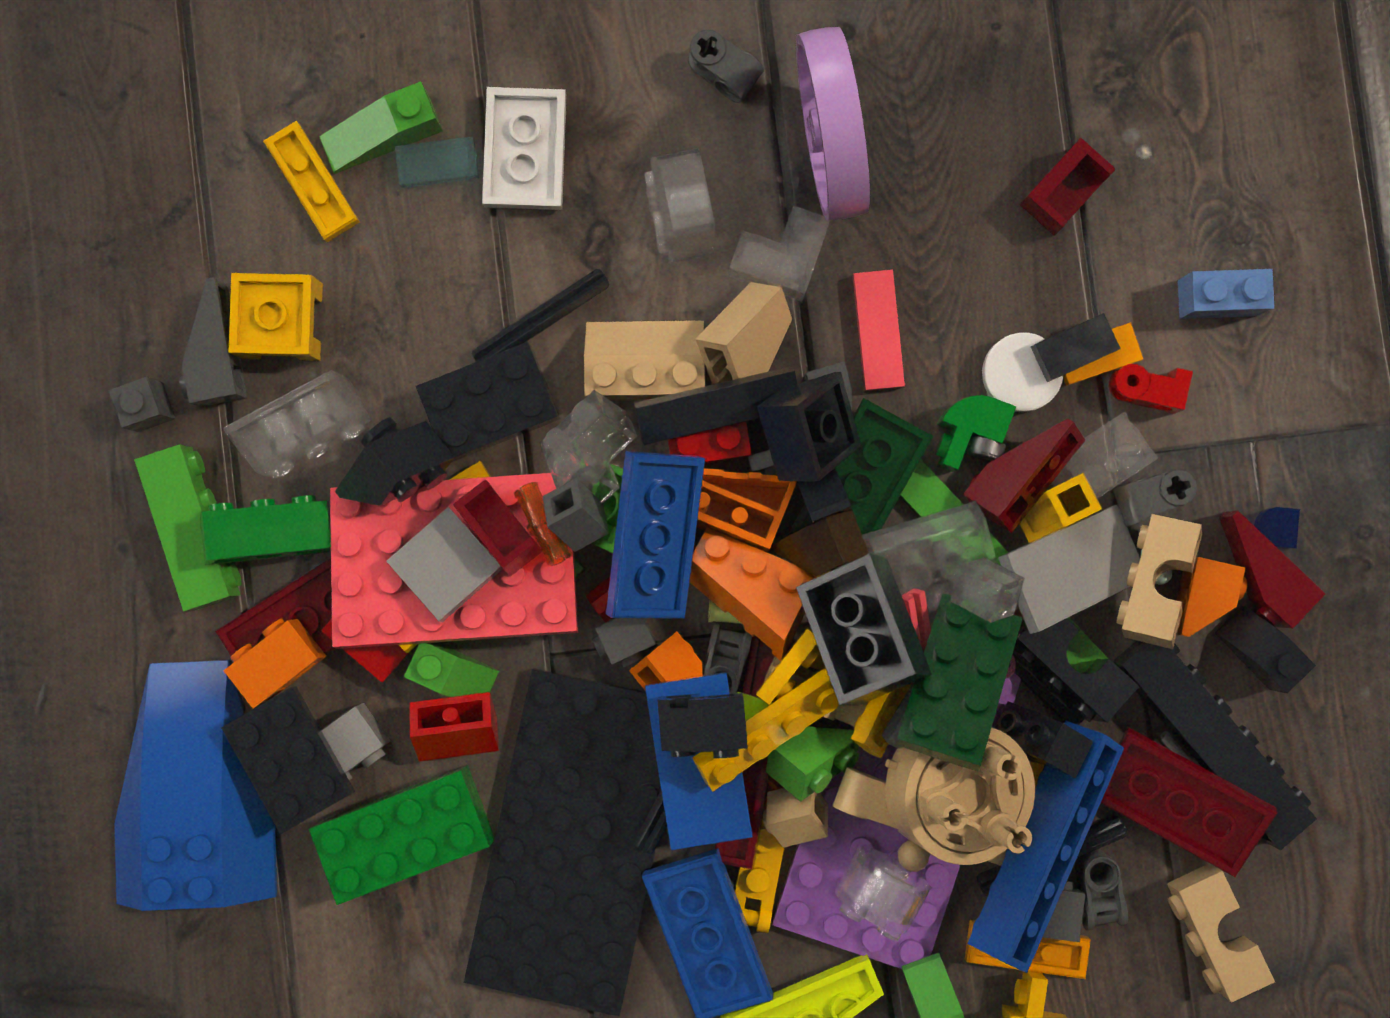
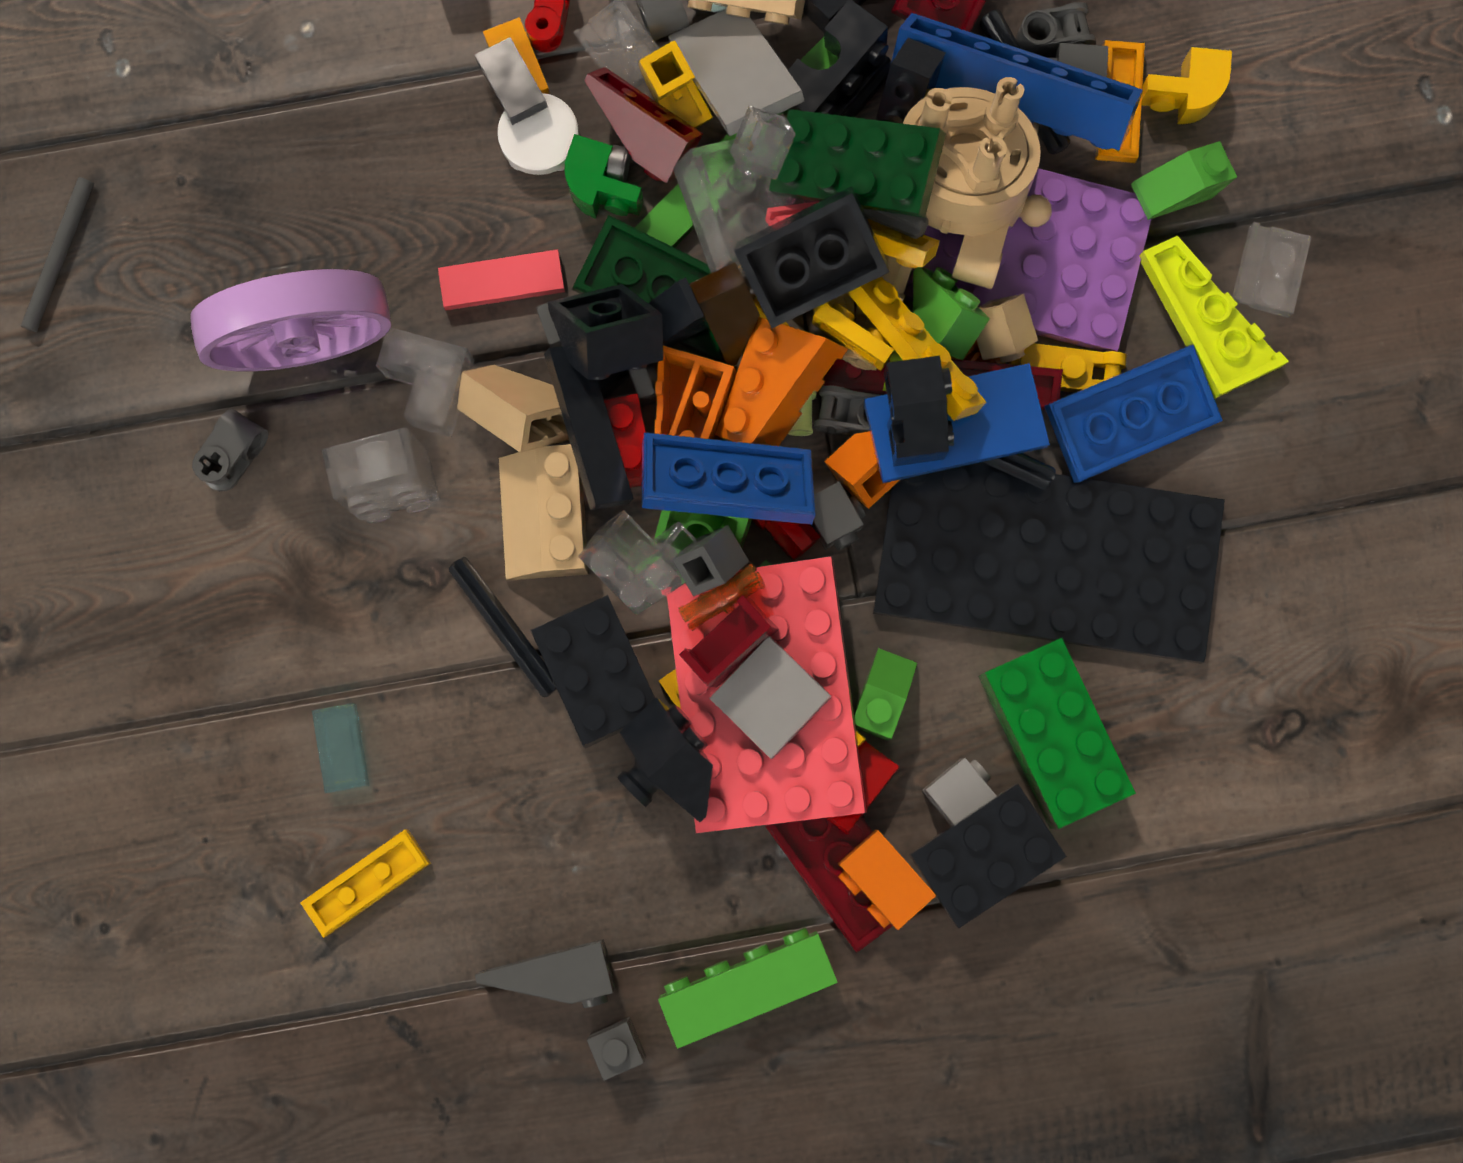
camera: 90 degrees left, 5 degrees down
blue wedge [114,660,277,911] -> none
green brick [200,495,331,565] -> none
clear slope [223,370,372,478] -> none
yellow panel [229,273,323,361] -> none
bright green slope [319,81,443,174] -> none
red brick [410,692,499,762] -> none
white plate [482,87,567,210] -> none
clear brick [835,846,931,941] -> none
dark red panel [1020,138,1115,236] -> none

